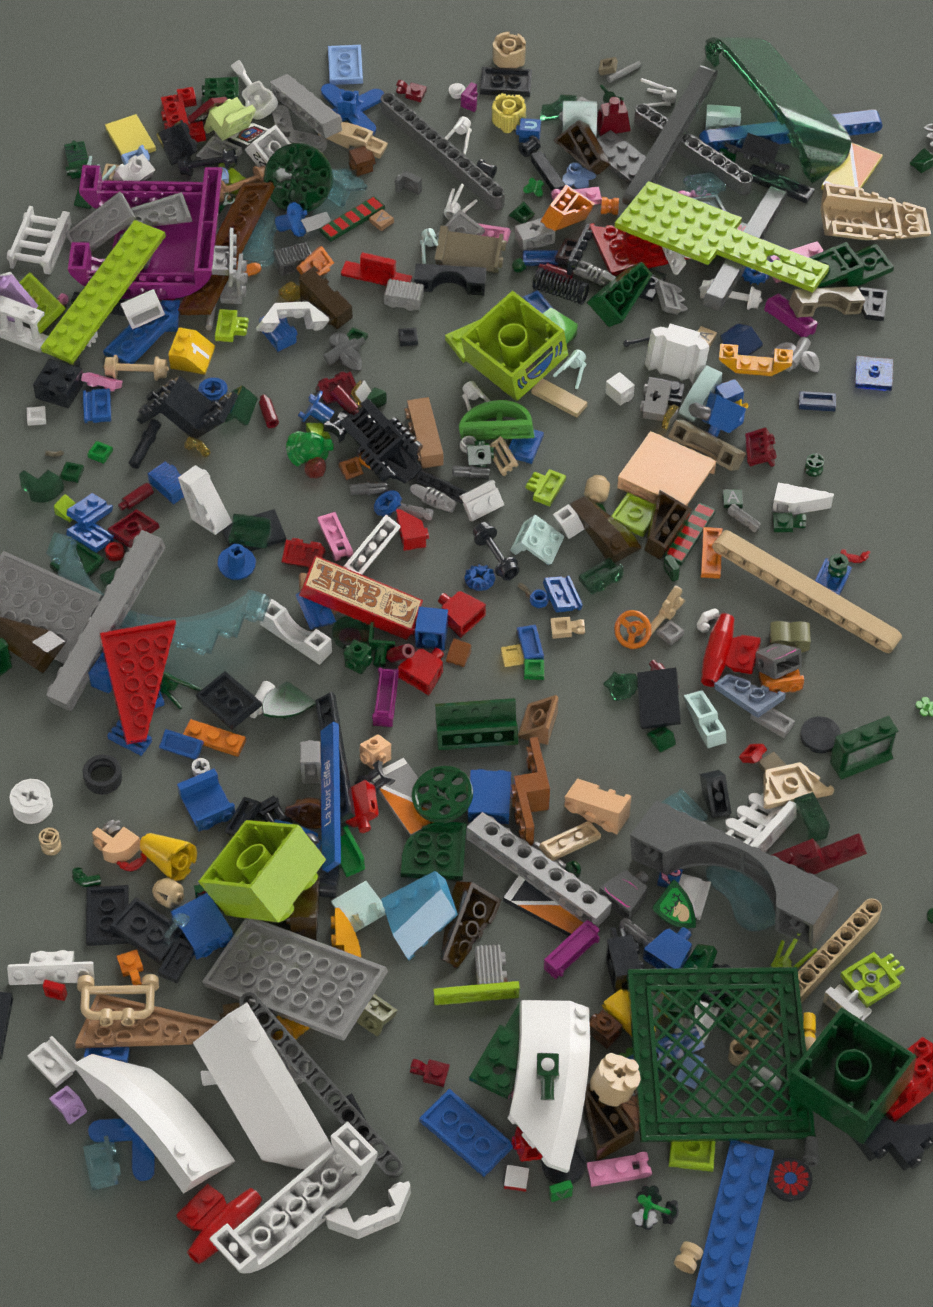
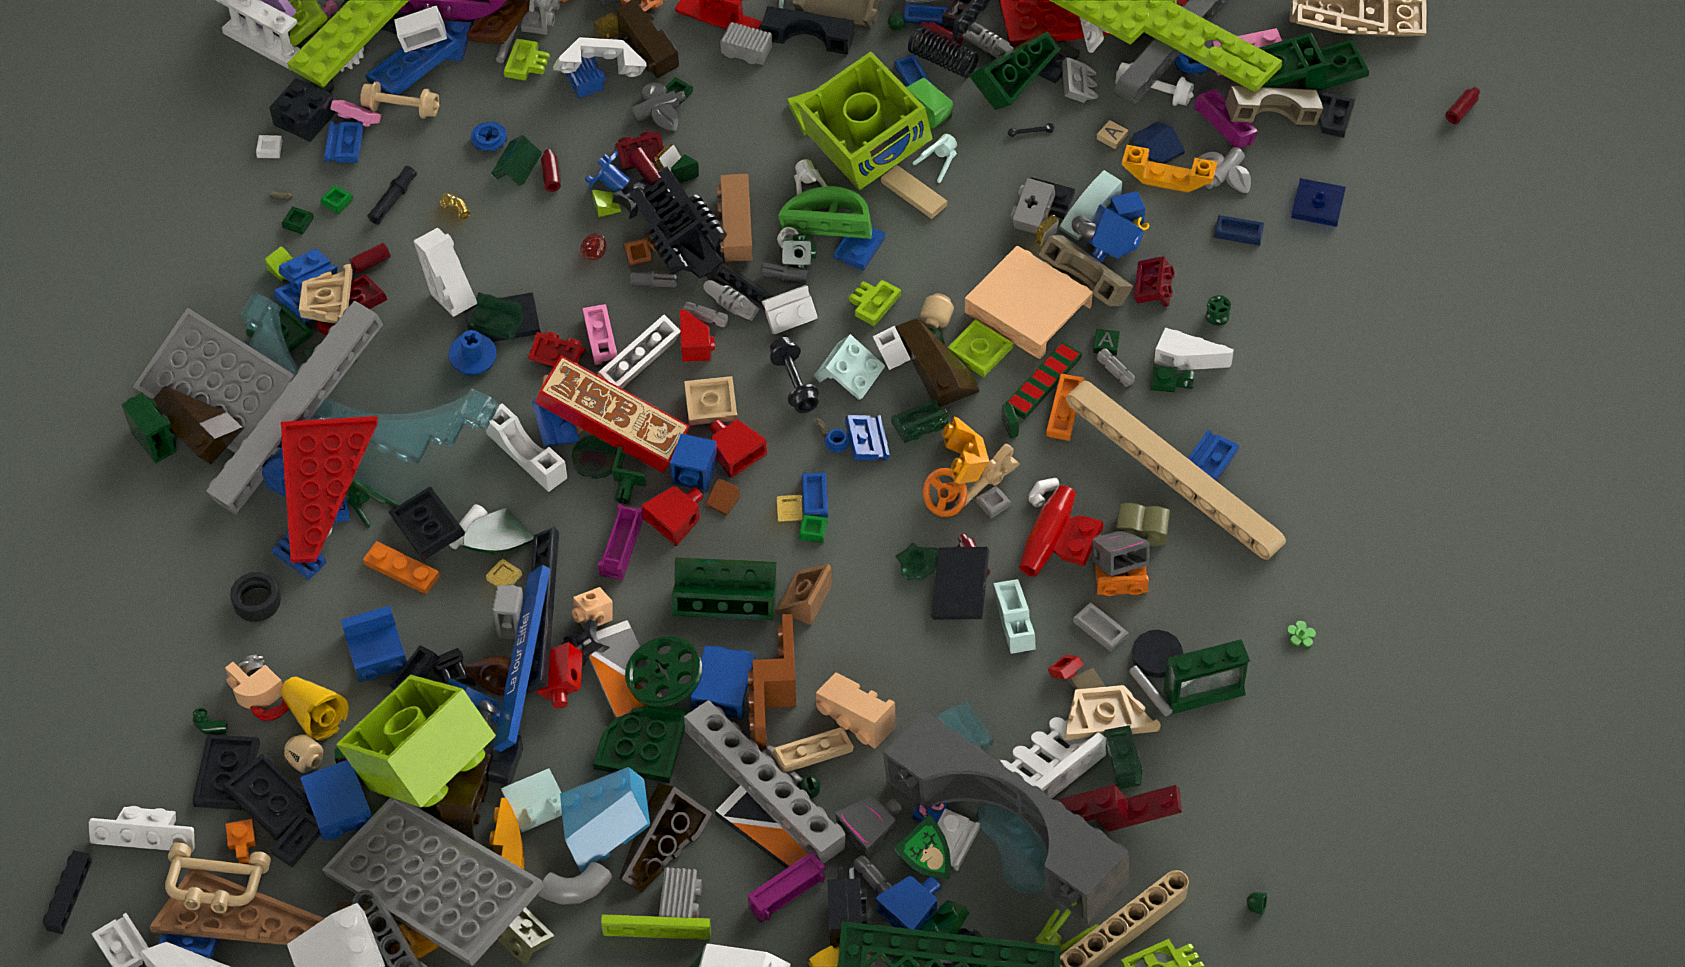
camera: 10 degrees right, 0 degrees up
white piece [10,779,53,824] -> none
clear green brick [19,470,64,503] -> none
tan wheel [39,827,62,856] -> none
red tile [42,979,68,1001] -> none
black bracket [136,376,238,440] -> none
blue brick [148,461,184,504] -> none
blue tile [159,729,204,760] -> none
clear light blue hand [164,913,190,938] -> none
yellow slope [168,328,215,375] -> none
white bush [191,758,210,776] -> none
green helmet [286,431,334,467] -> none
green panel [340,826,365,878] -> none
dark green brick [343,639,373,675] -> none
blue gear [374,490,402,517] -> none
dark red cylinder [386,644,415,662] -> none
black tile [398,327,418,347] -> none
blue gear [465,564,495,591] -> none
tan tile [490,436,519,476] -> none
tan plate [550,617,585,639] -> none
white brick [605,372,635,406] -> none
dark brown wedge [644,490,692,560] -> none
white slope [645,324,709,384] -> none
dark green slope [647,726,676,752] -> none
black slope [699,770,732,818] -> none
sand blue wing [715,674,786,718] -> none
dark green wheel [828,553,849,578] -> none
red piece [840,549,870,563] -> none
none -> tan wing [299,264,352,324]
none -> clear yellow tile [486,559,522,587]
none -> light grey cylinder [539,862,612,905]
none -> tan plate [684,376,738,426]
none -> light orange slope [942,416,989,484]
none -> light grey piece [1129,666,1172,717]

